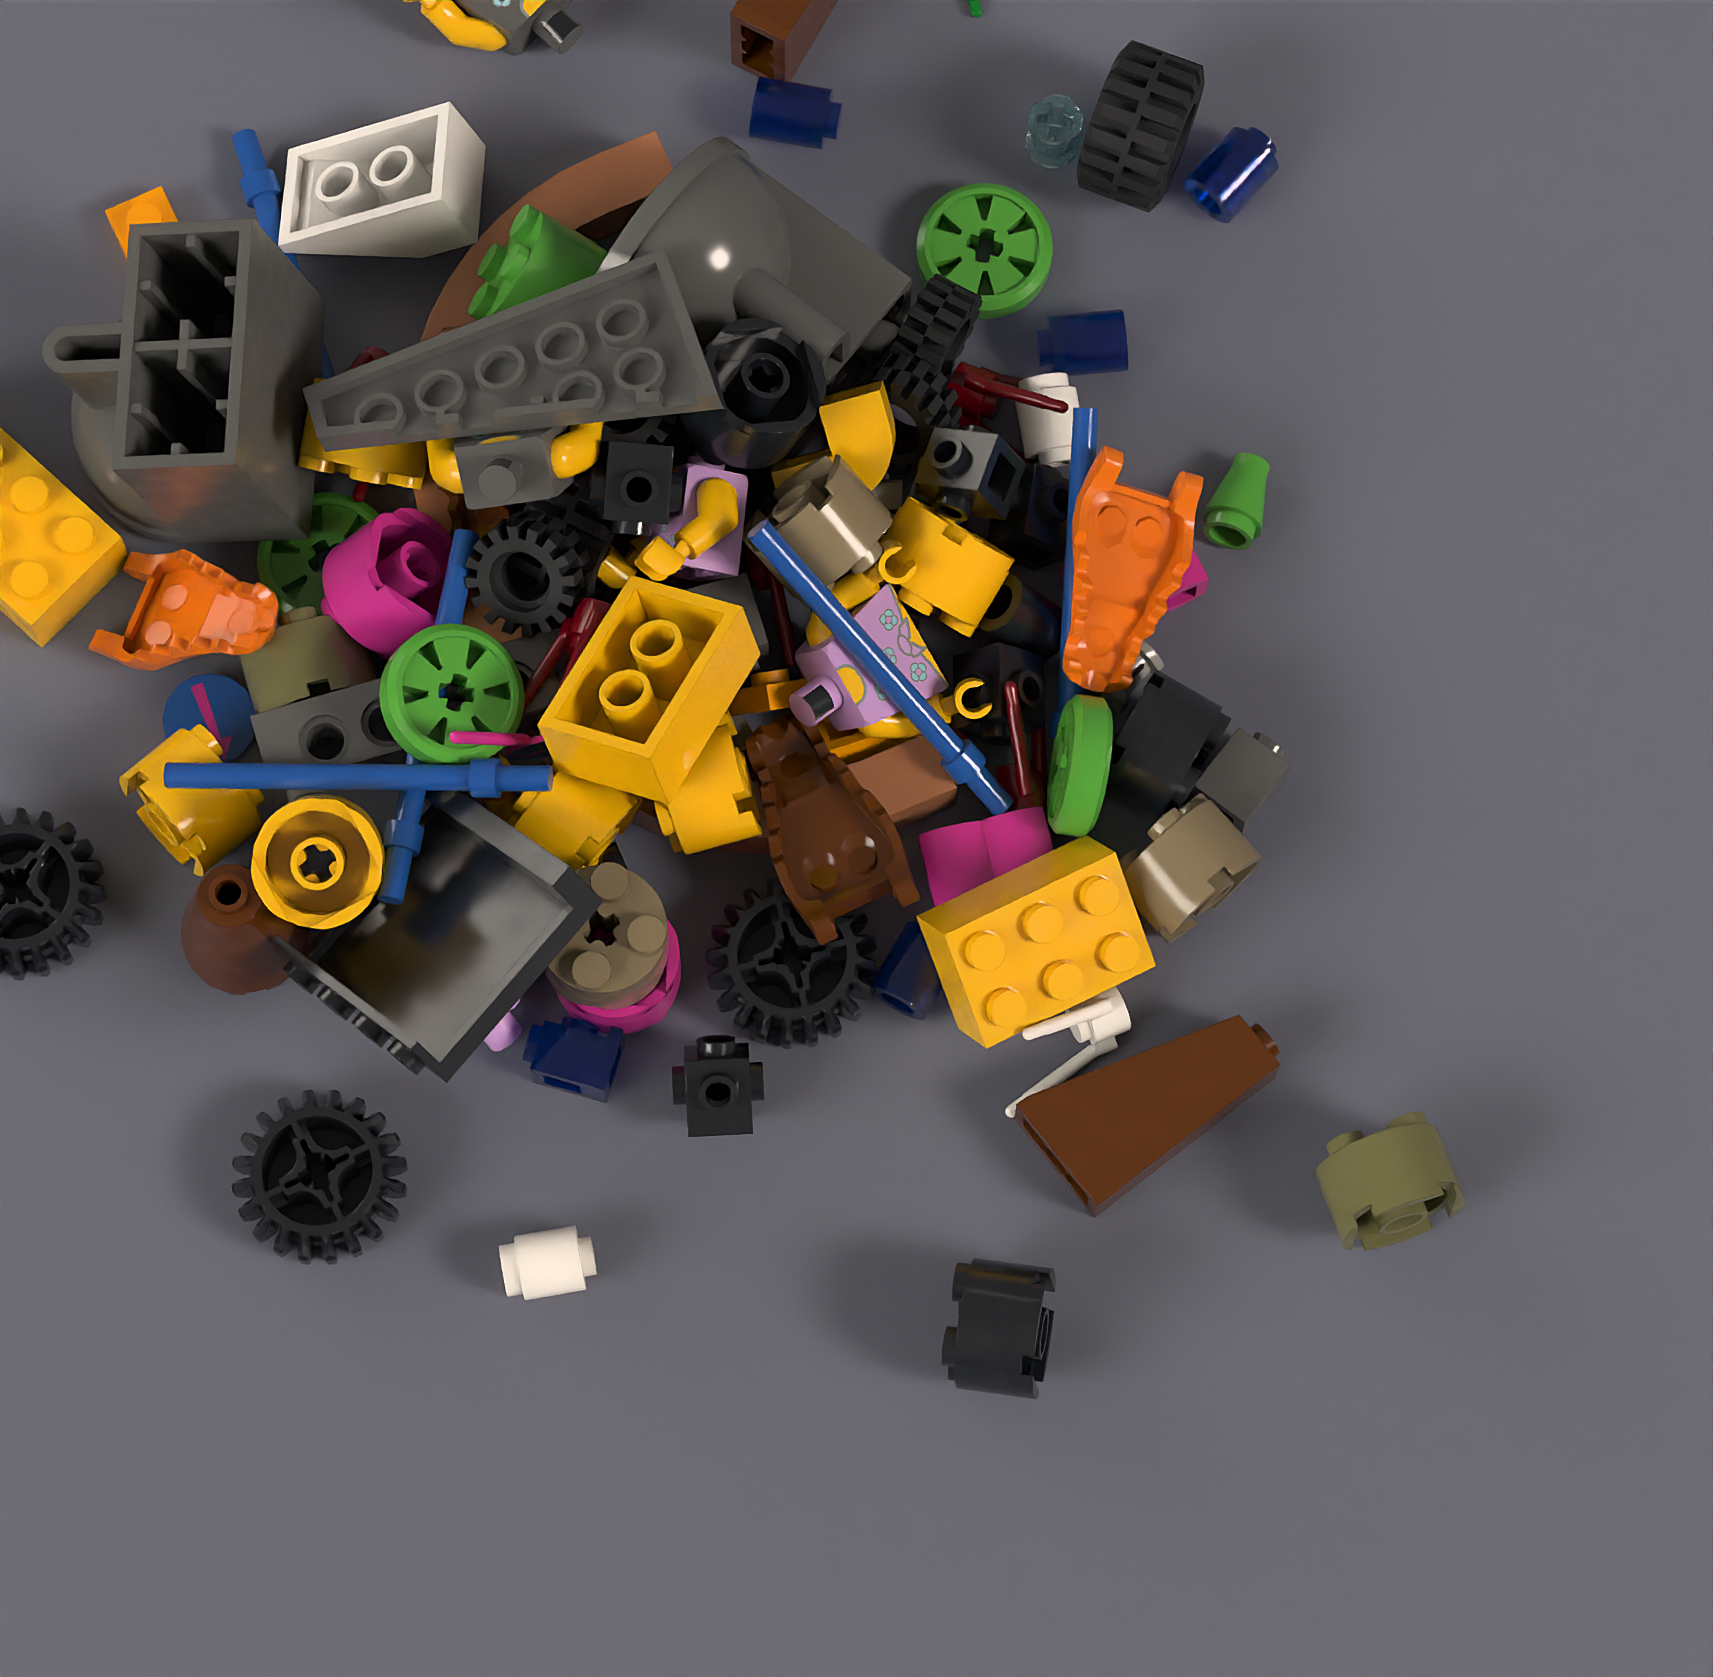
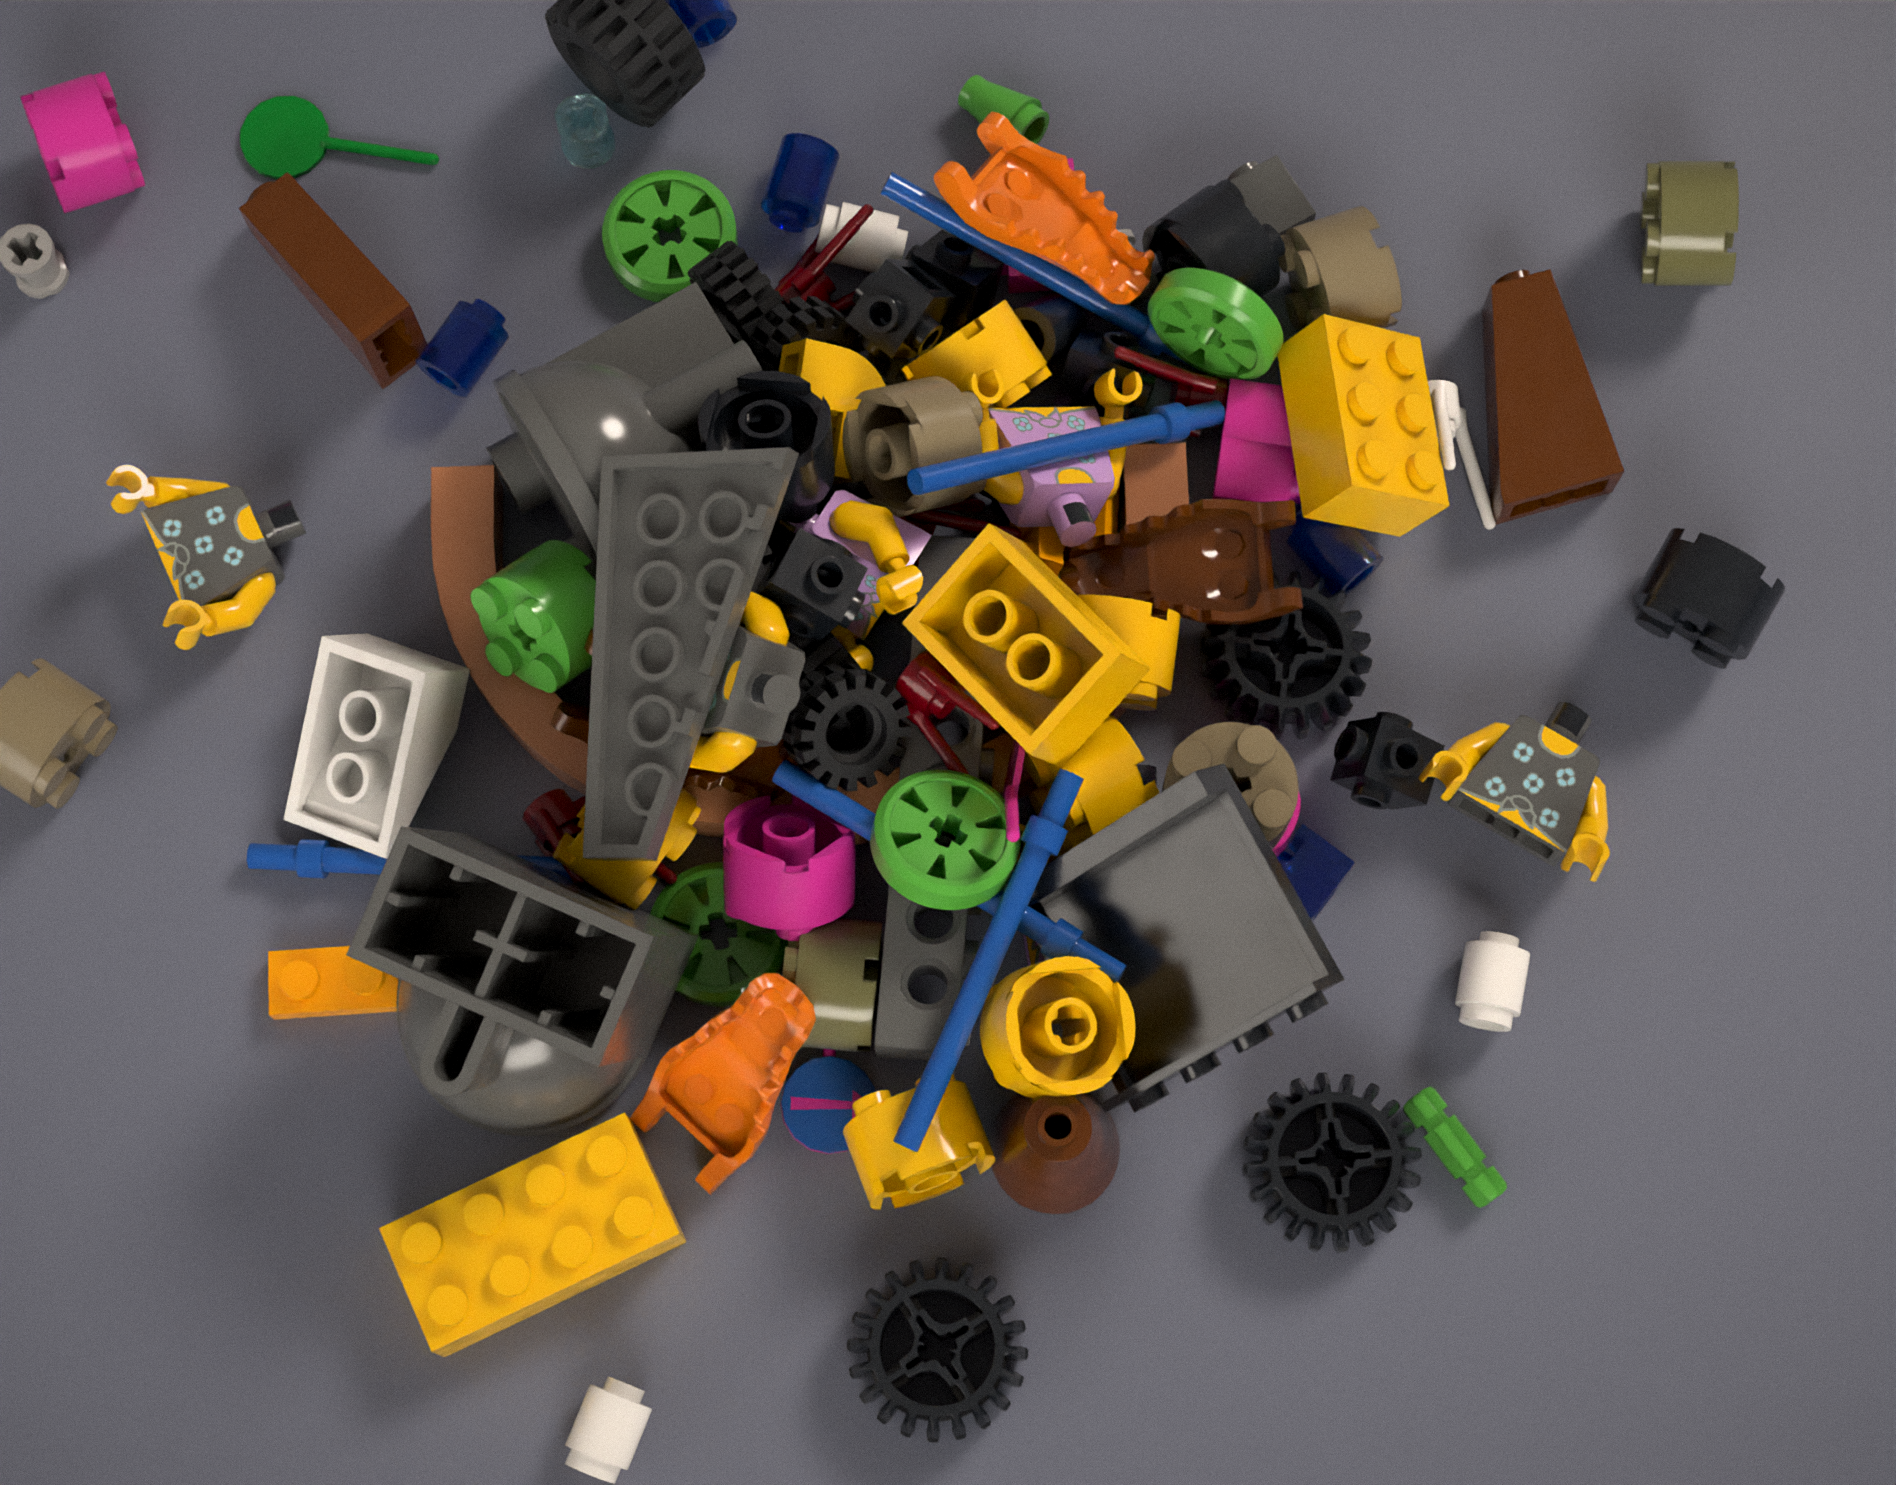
camera: 65 degrees left, 0 degrees up
none -> bright green axle [1403,1086,1507,1208]
none -> torso [1418,702,1610,882]

